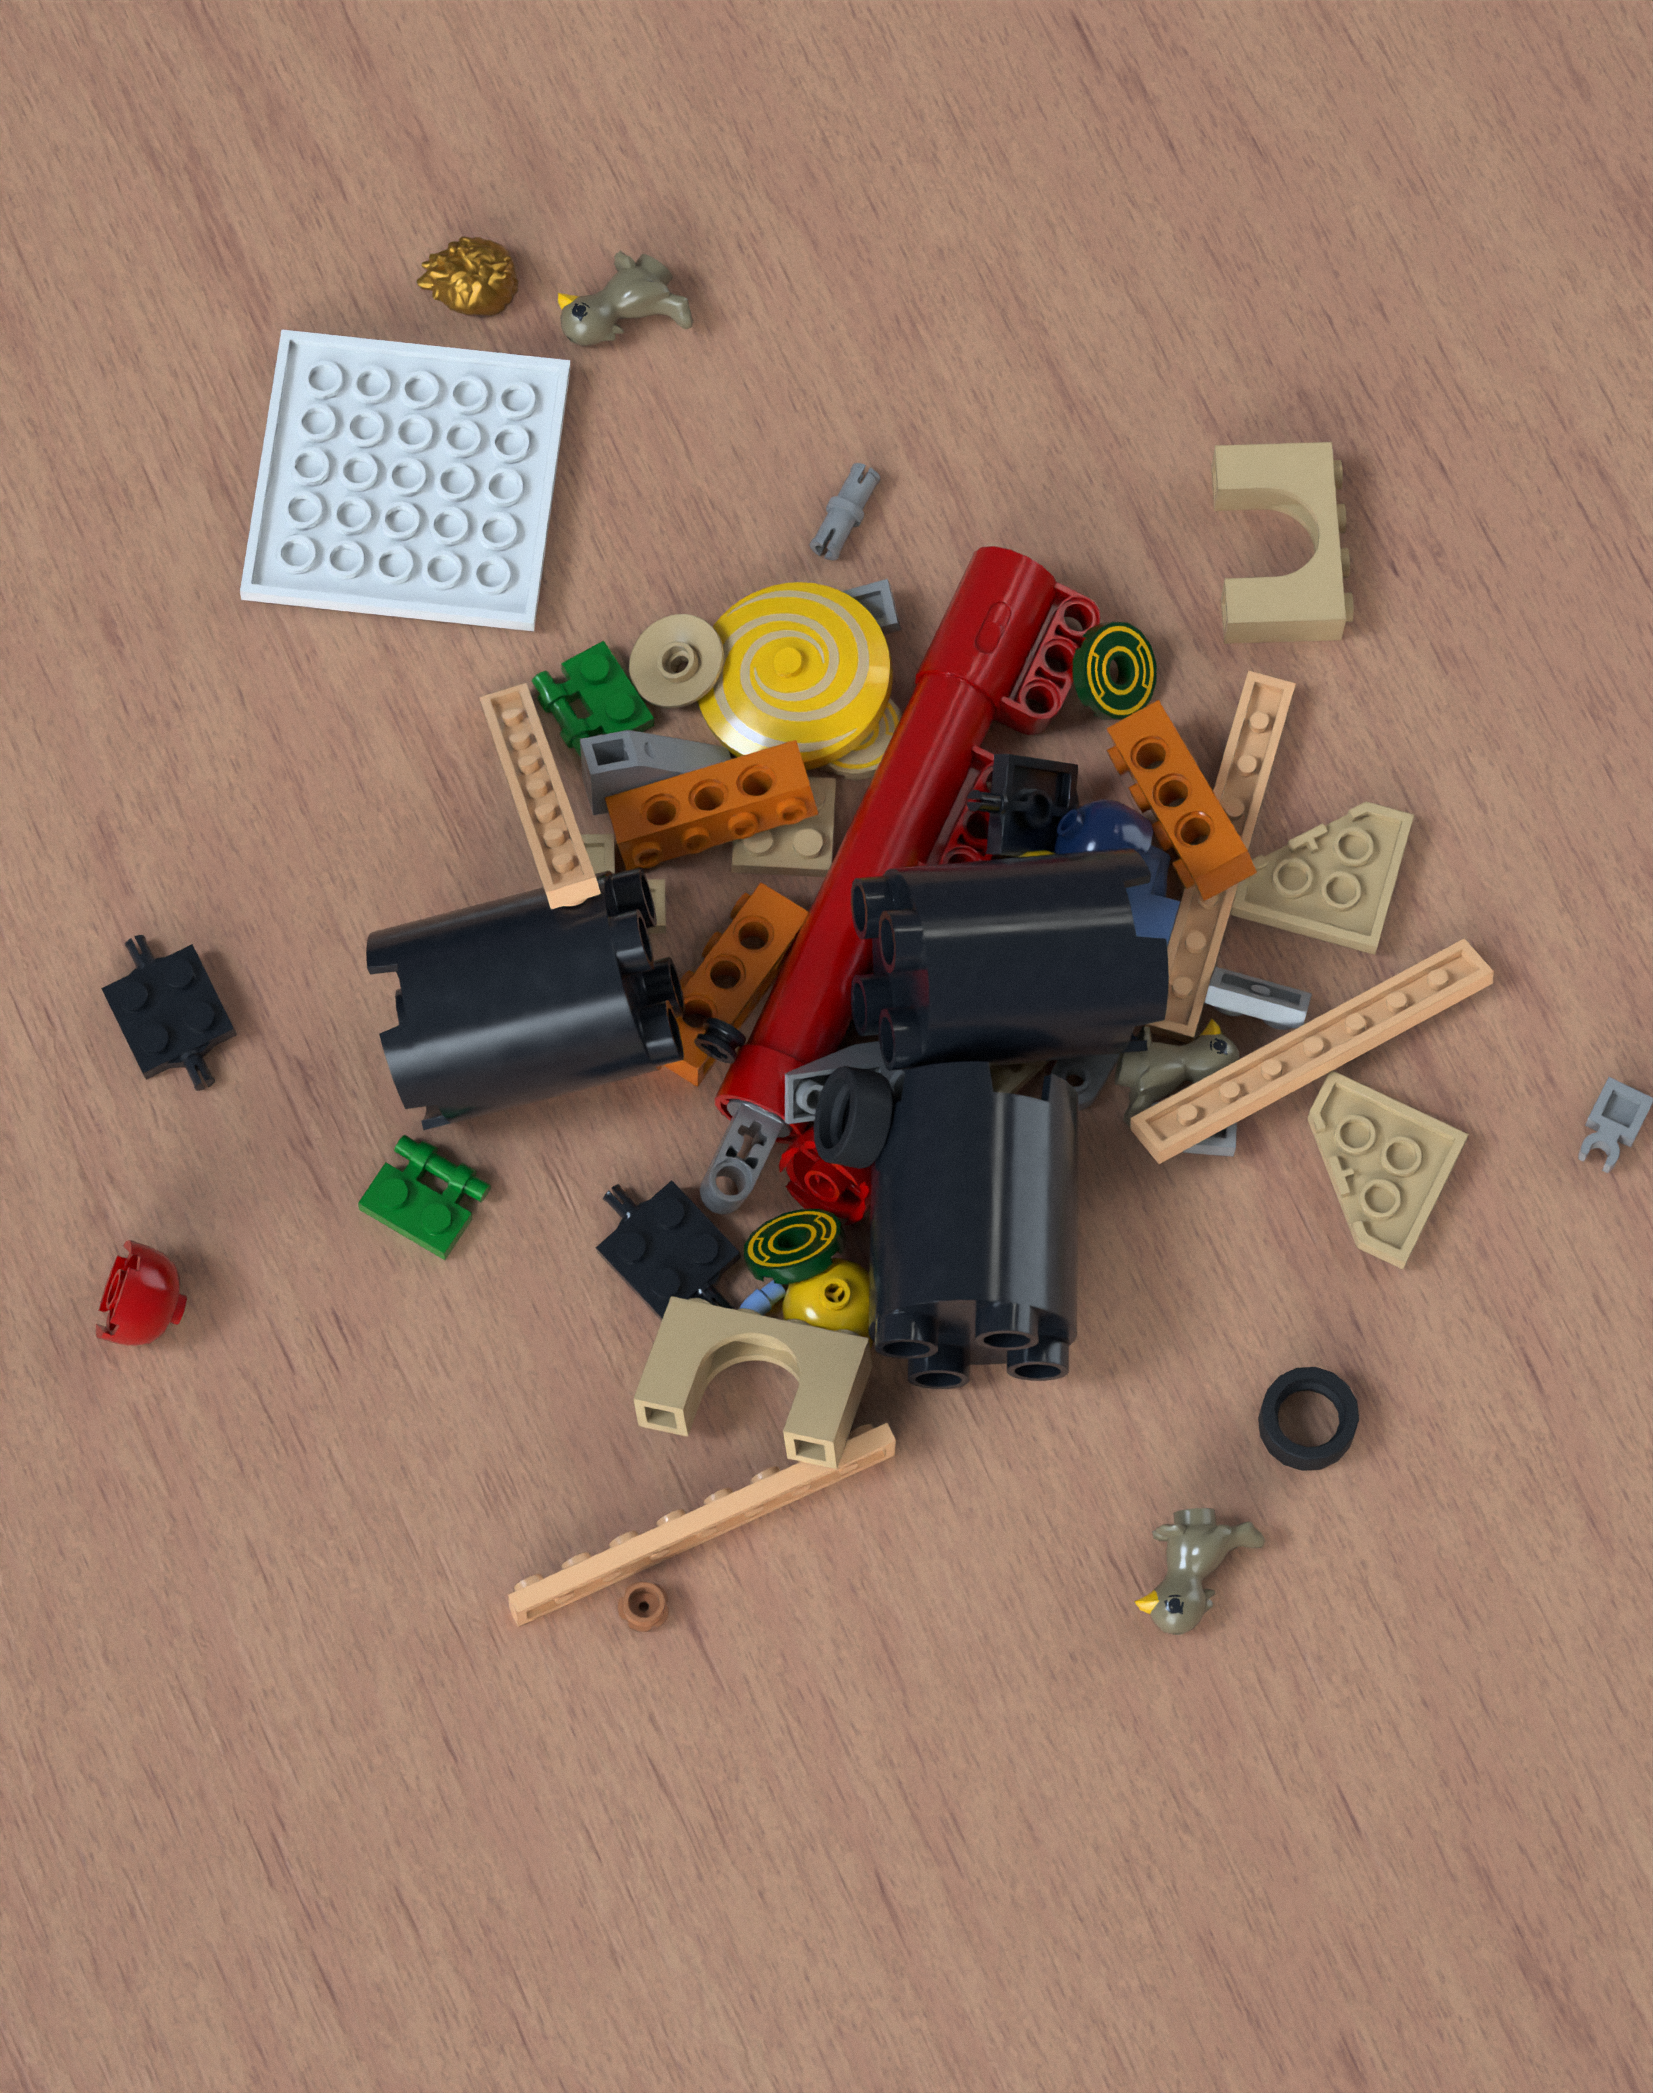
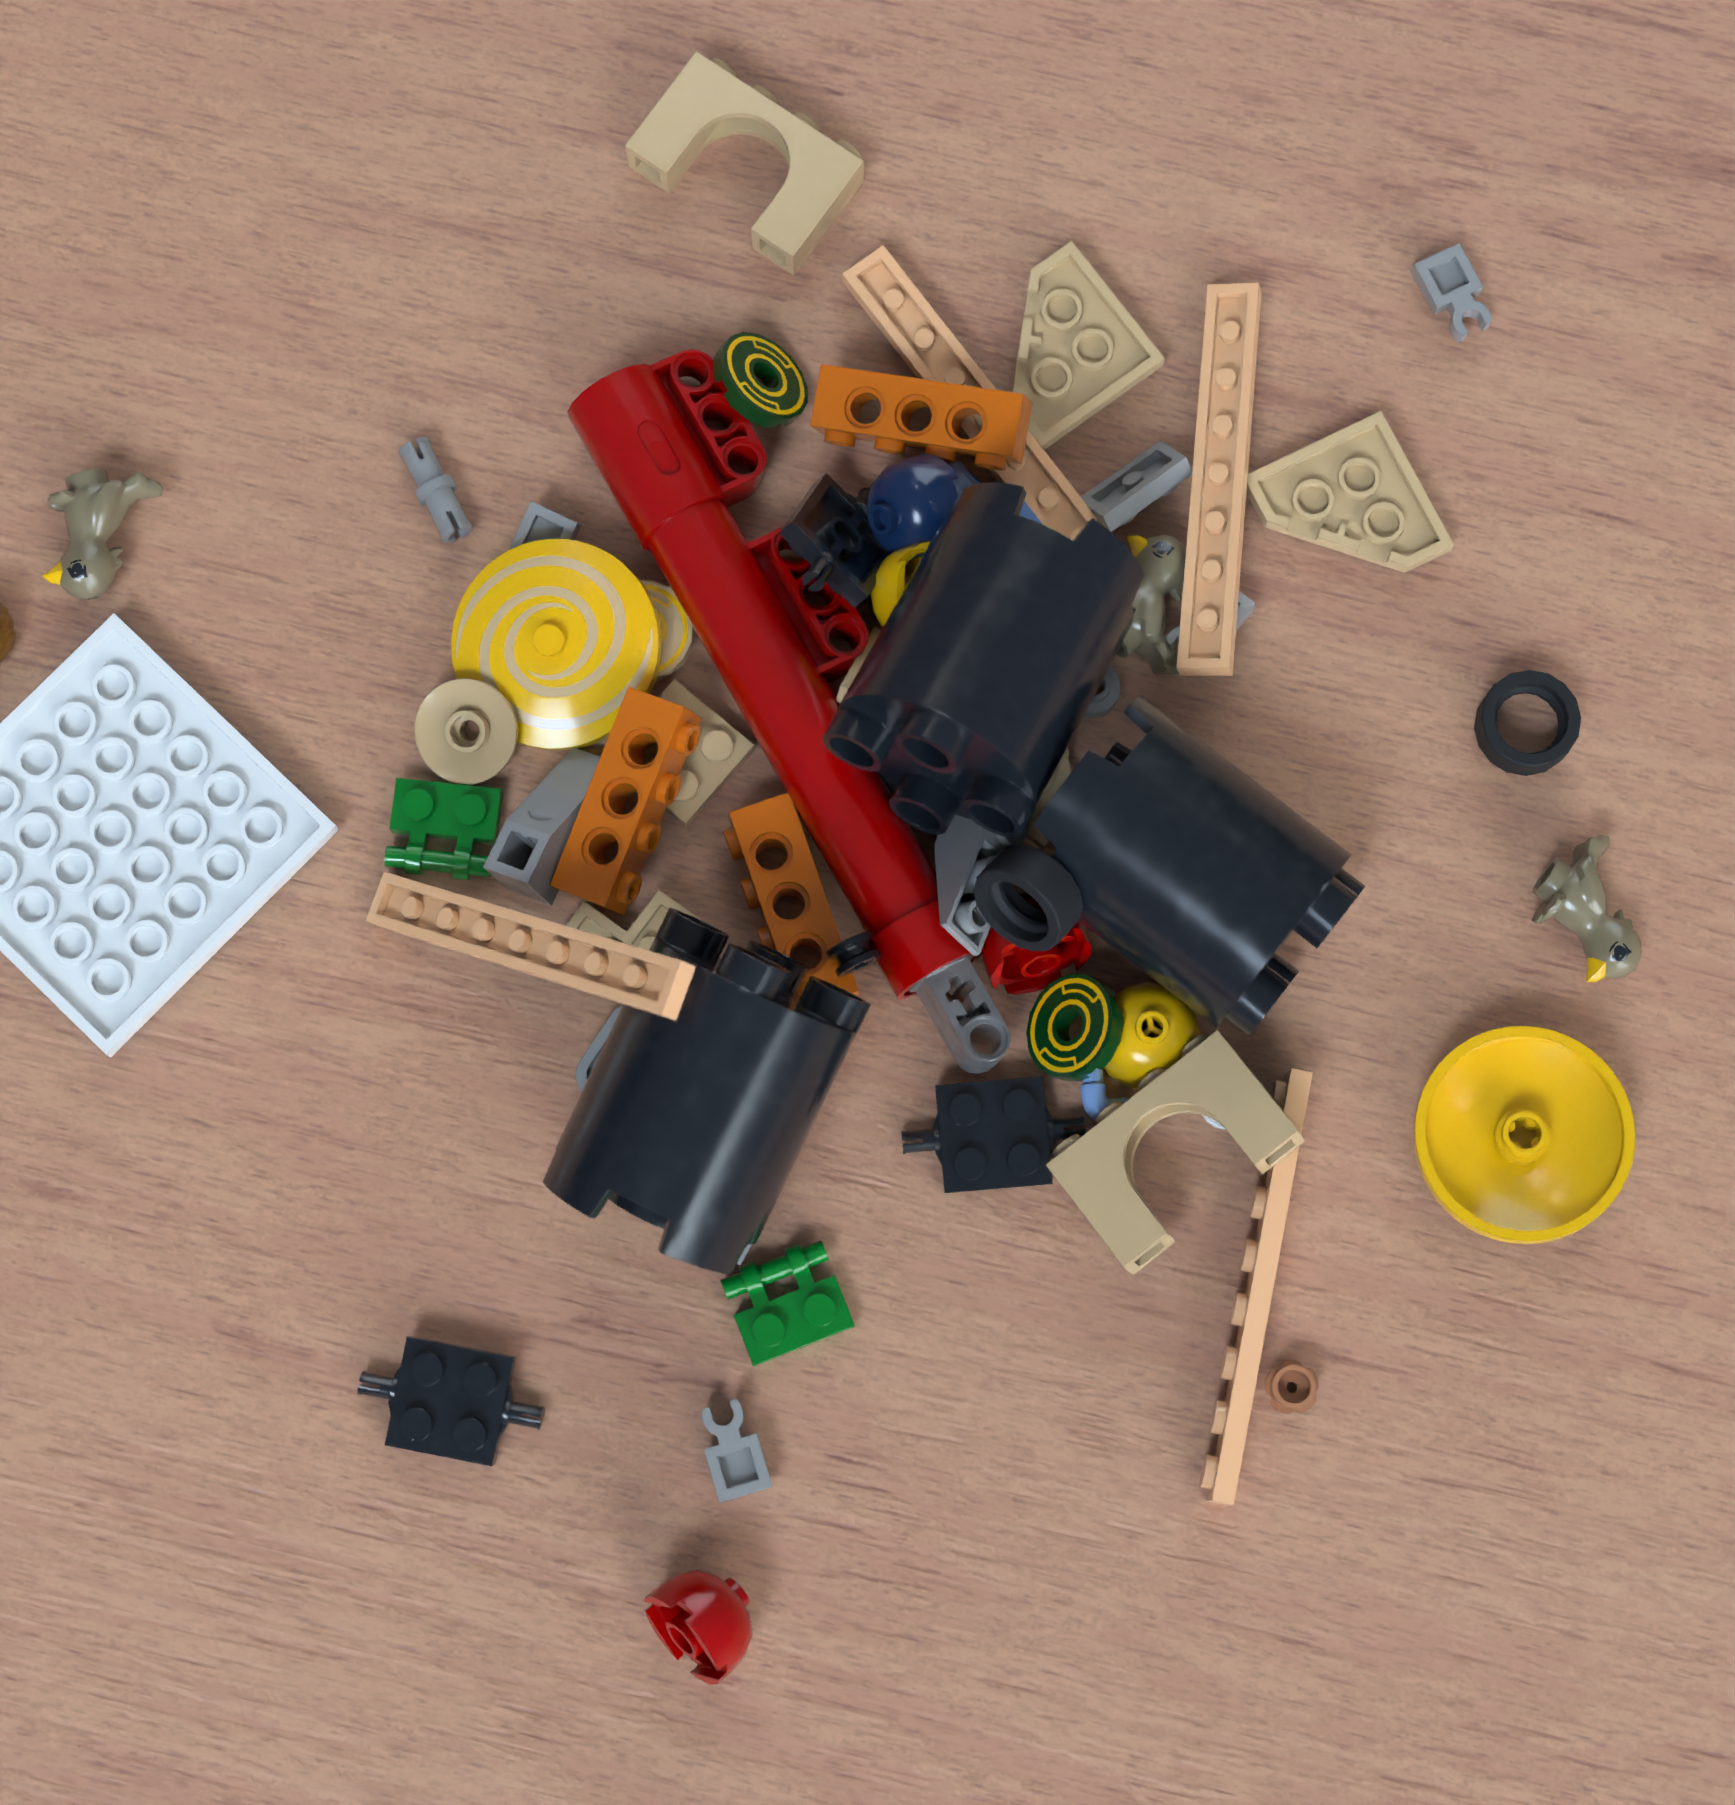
camera: 50 degrees left, 10 degrees up
none -> light grey plate [702,1399,773,1503]
none -> yellow dish [1413,1026,1635,1244]

